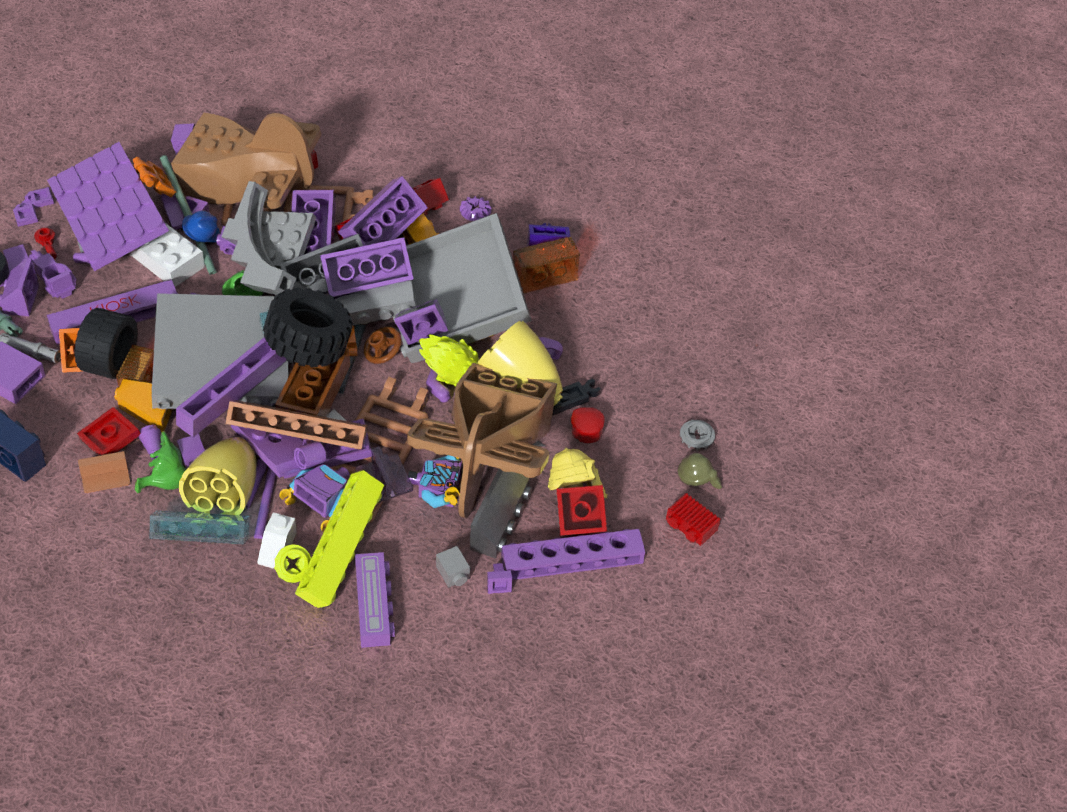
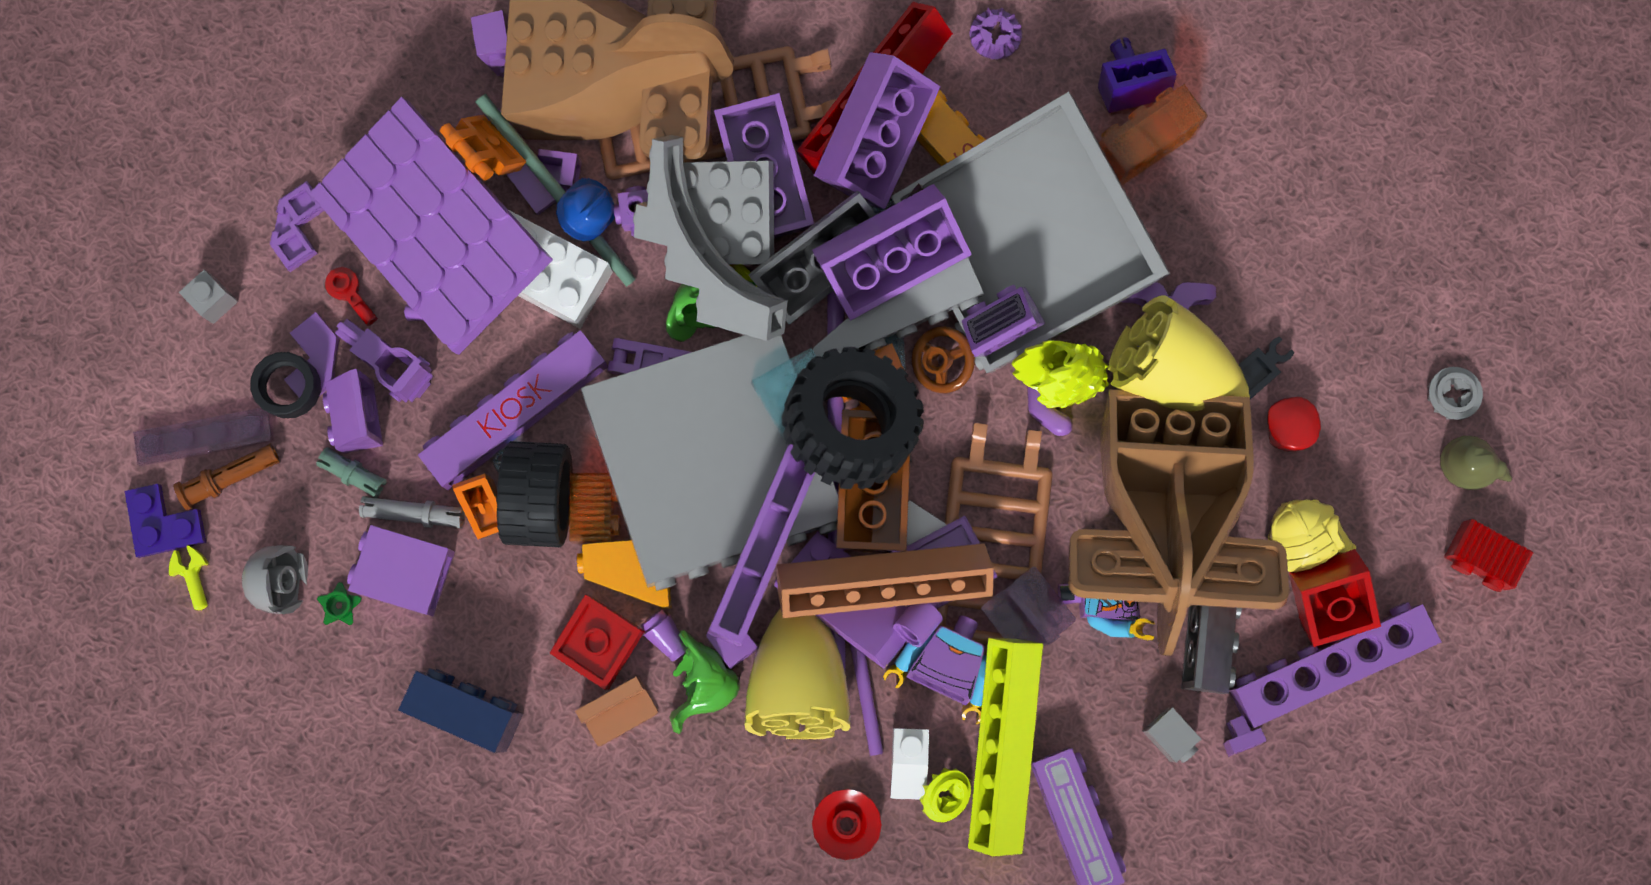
camera: 10 degrees left, 30 degrees up
clear light blue brick [149,510,250,544] -> none
none -> red dish [812,789,882,860]

